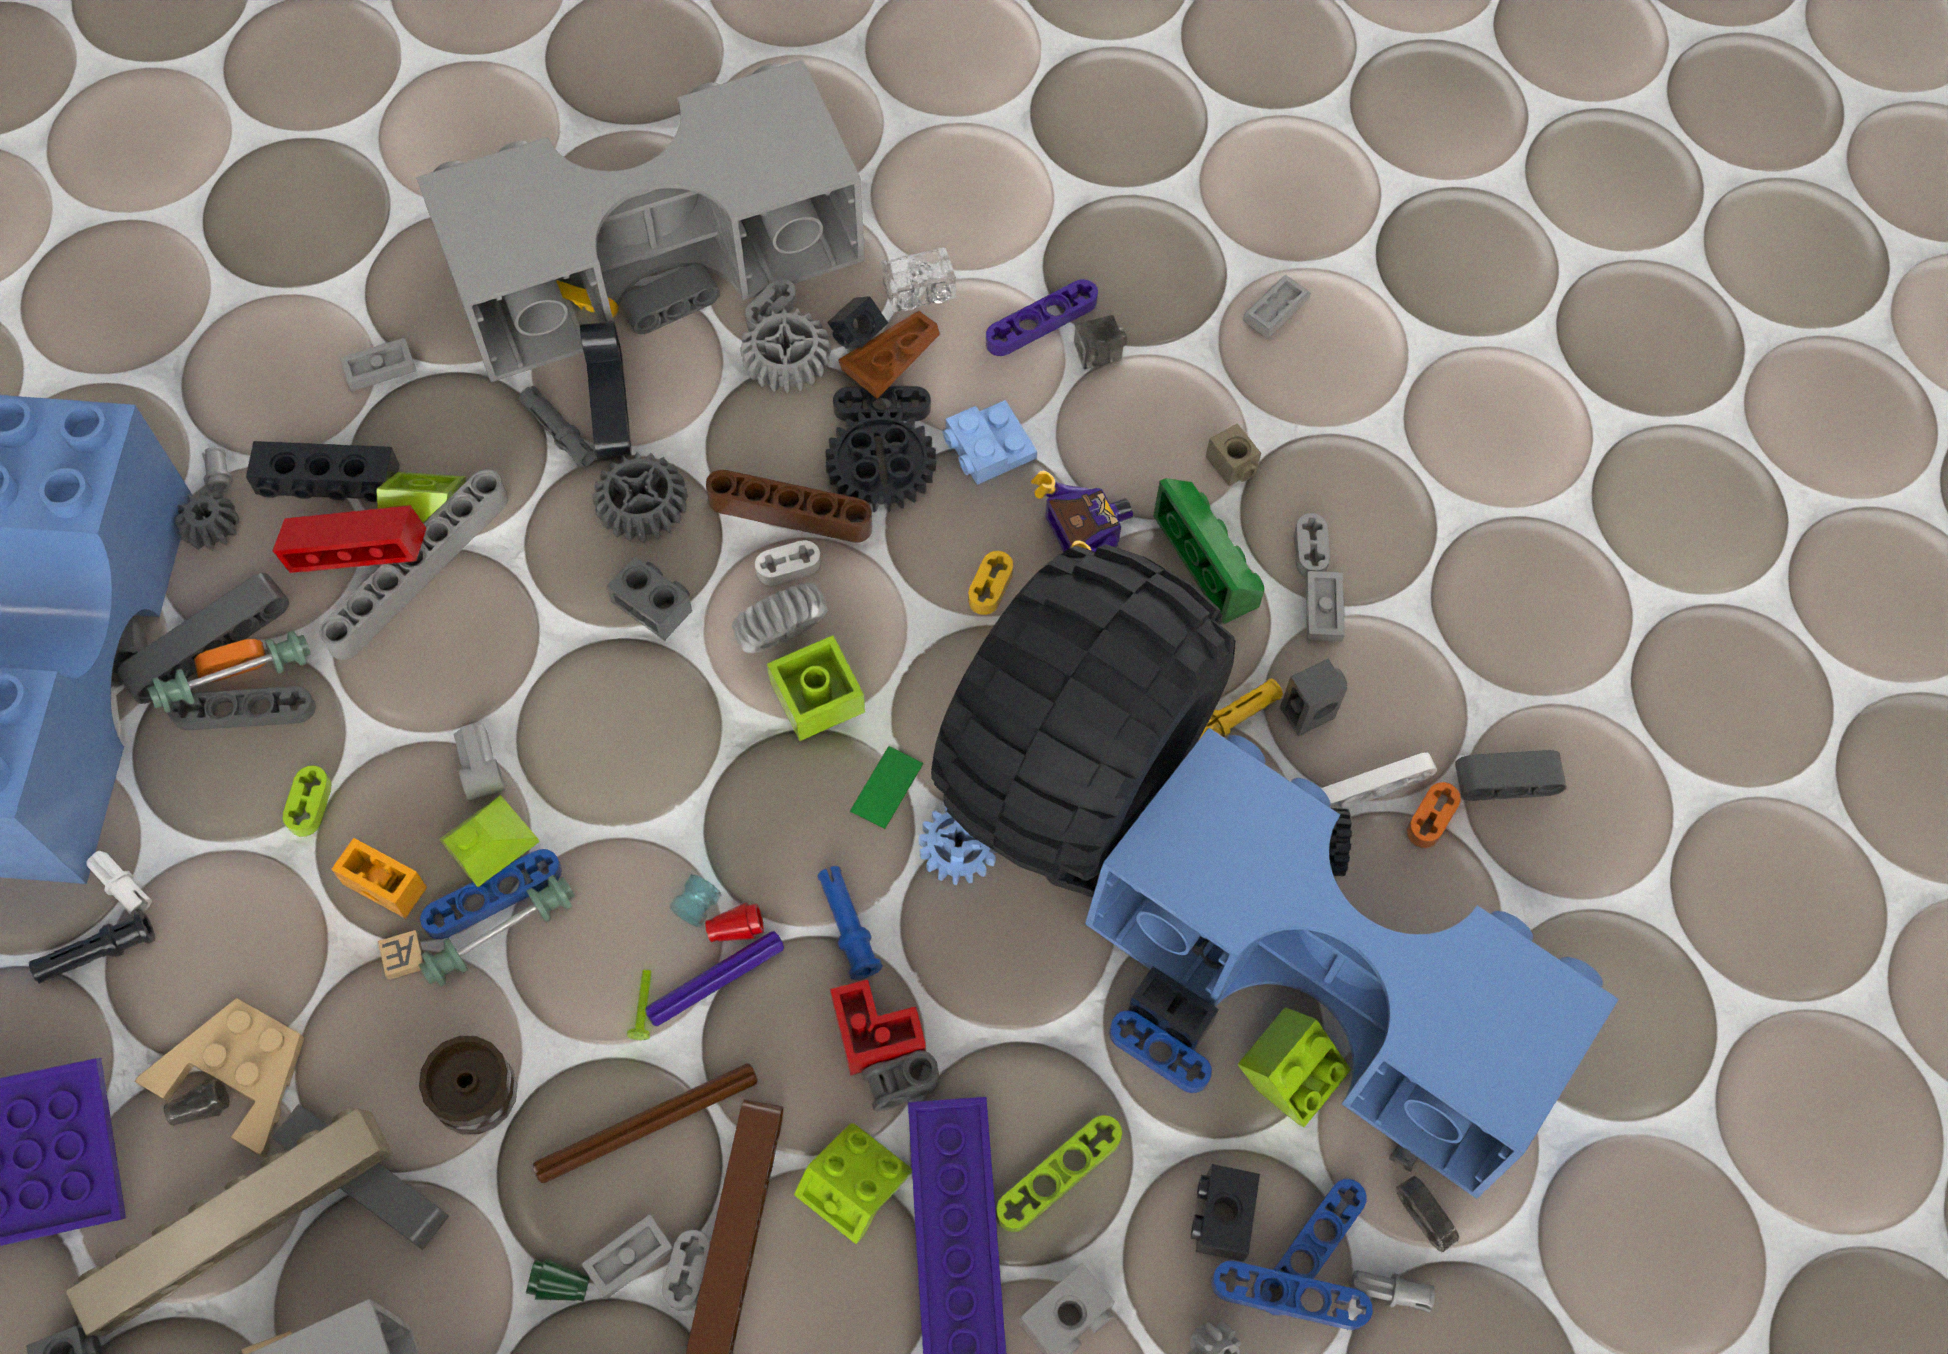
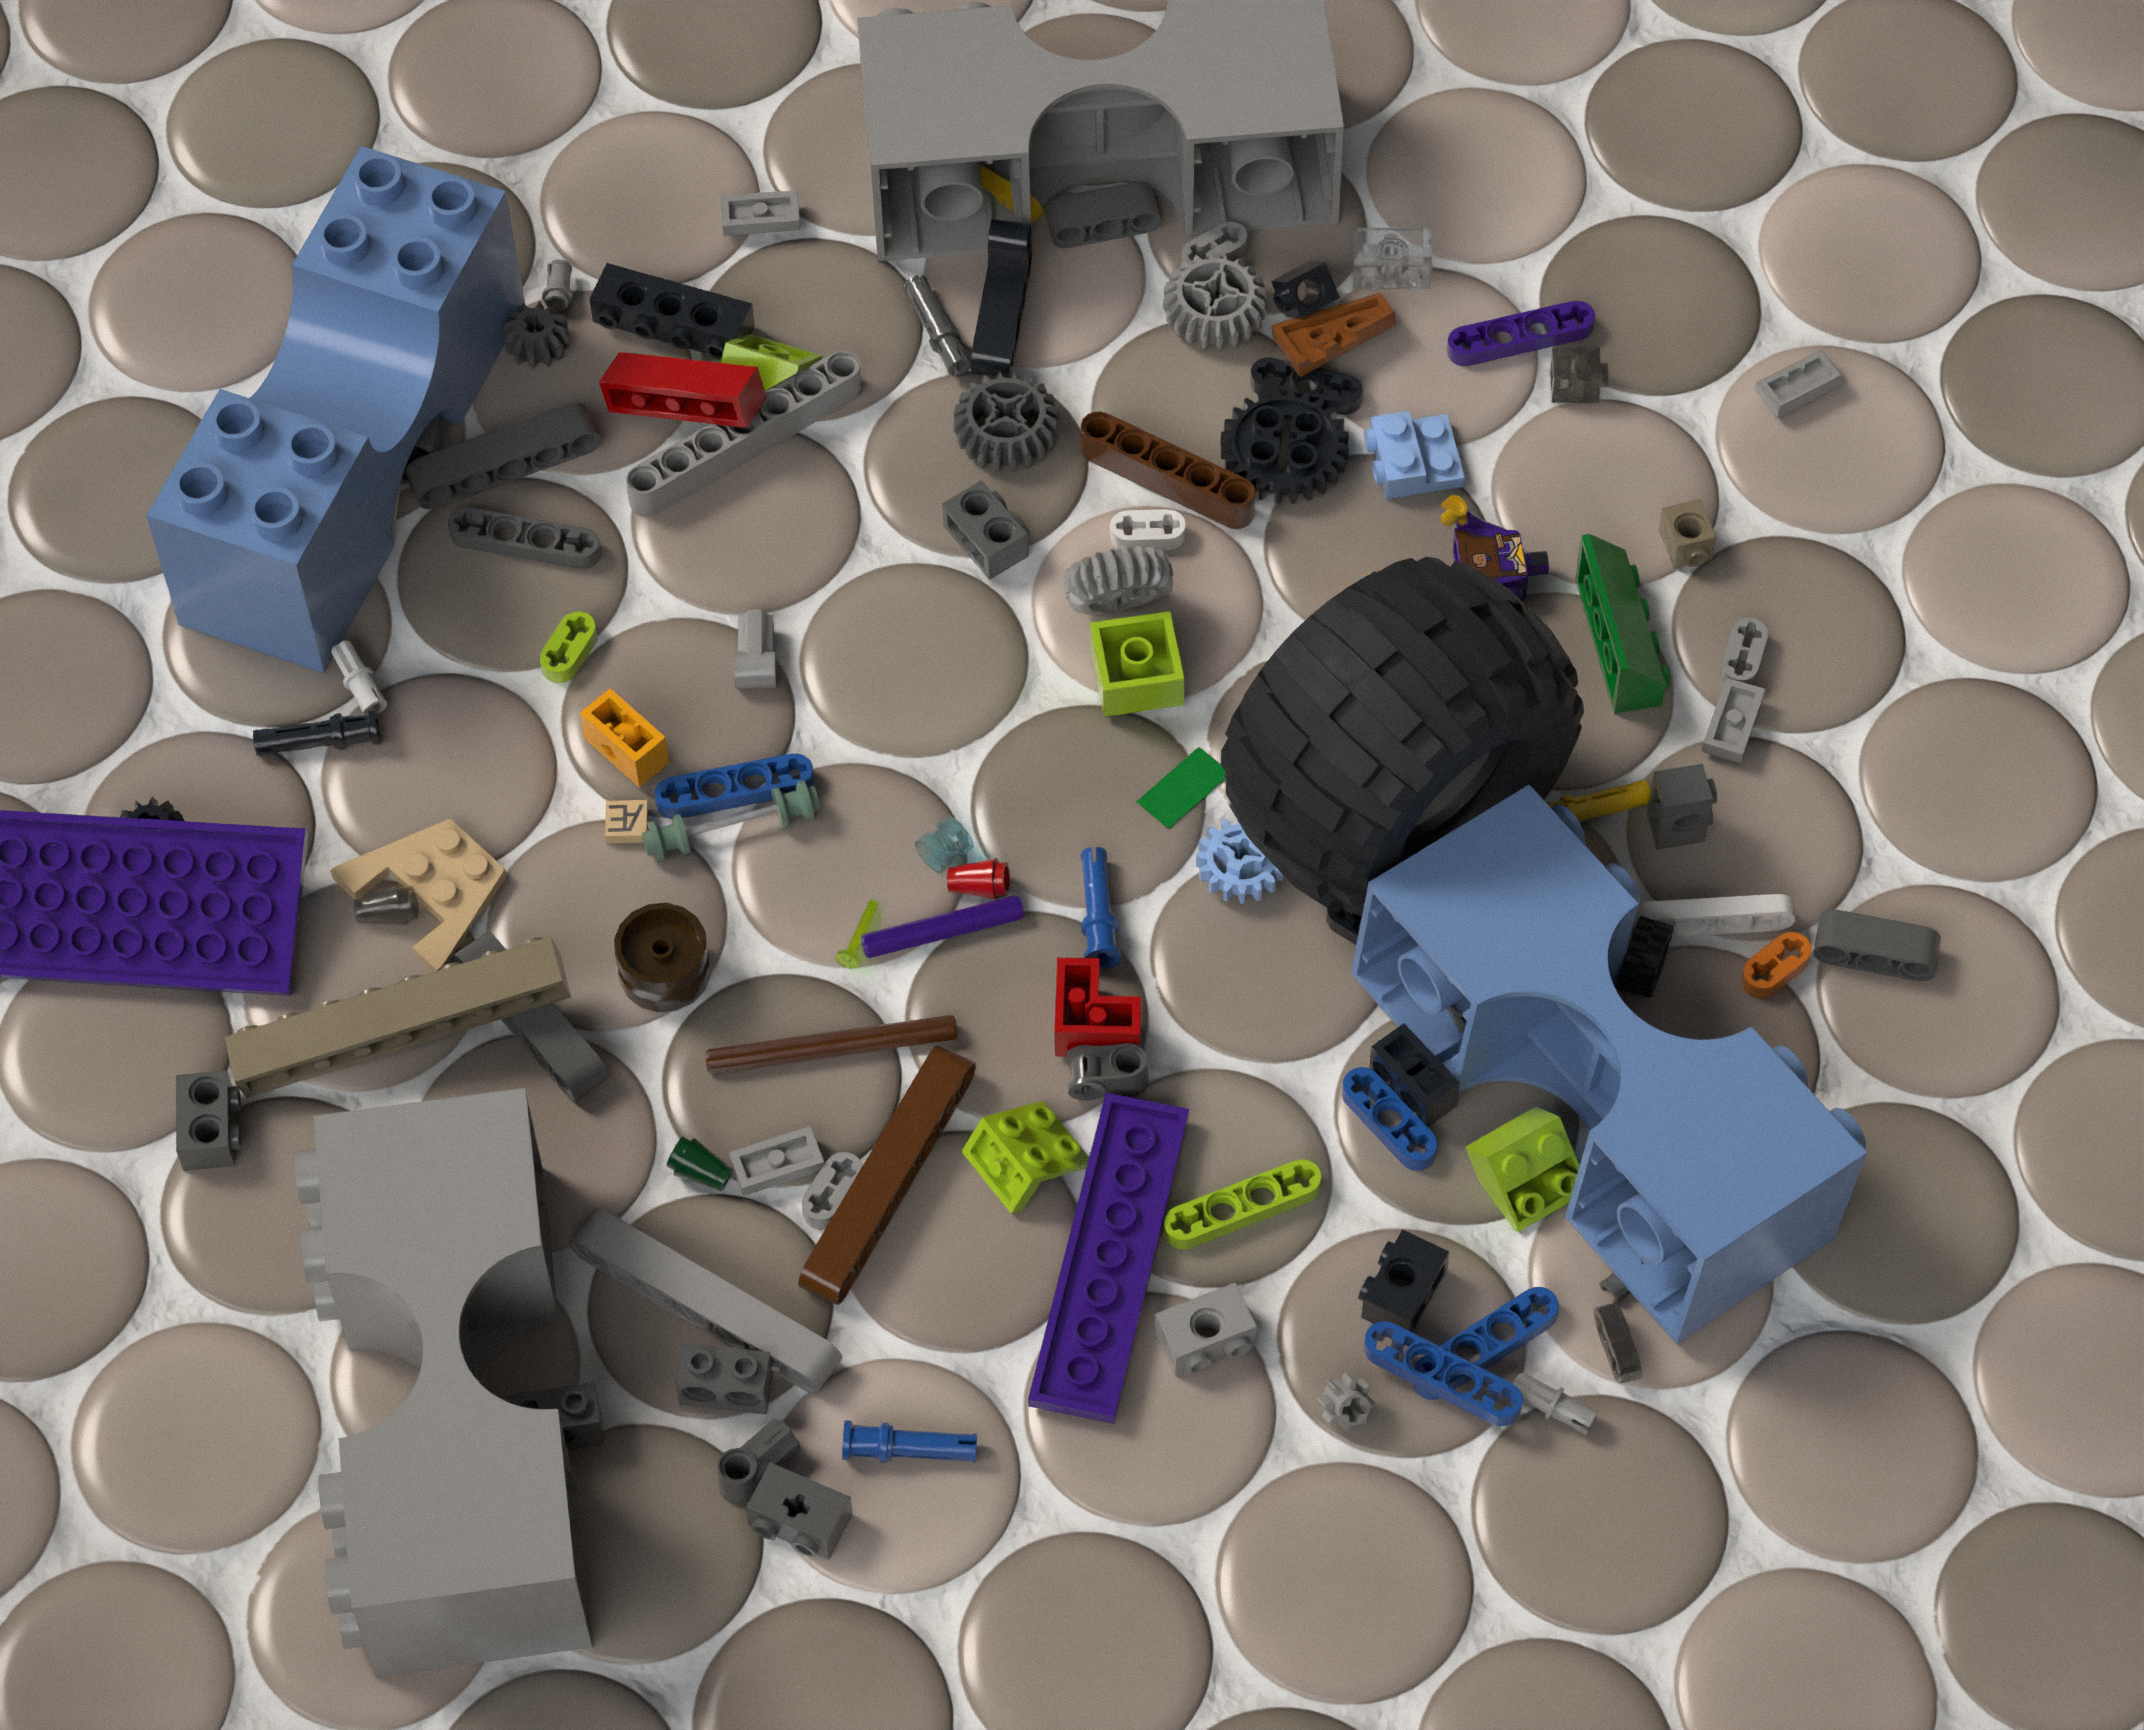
camera: 20 degrees right, 5 degrees down
sand green axle [147,630,311,713] -> none
orange beam [194,639,266,682] -> none
lime slope [439,795,540,887] -> none

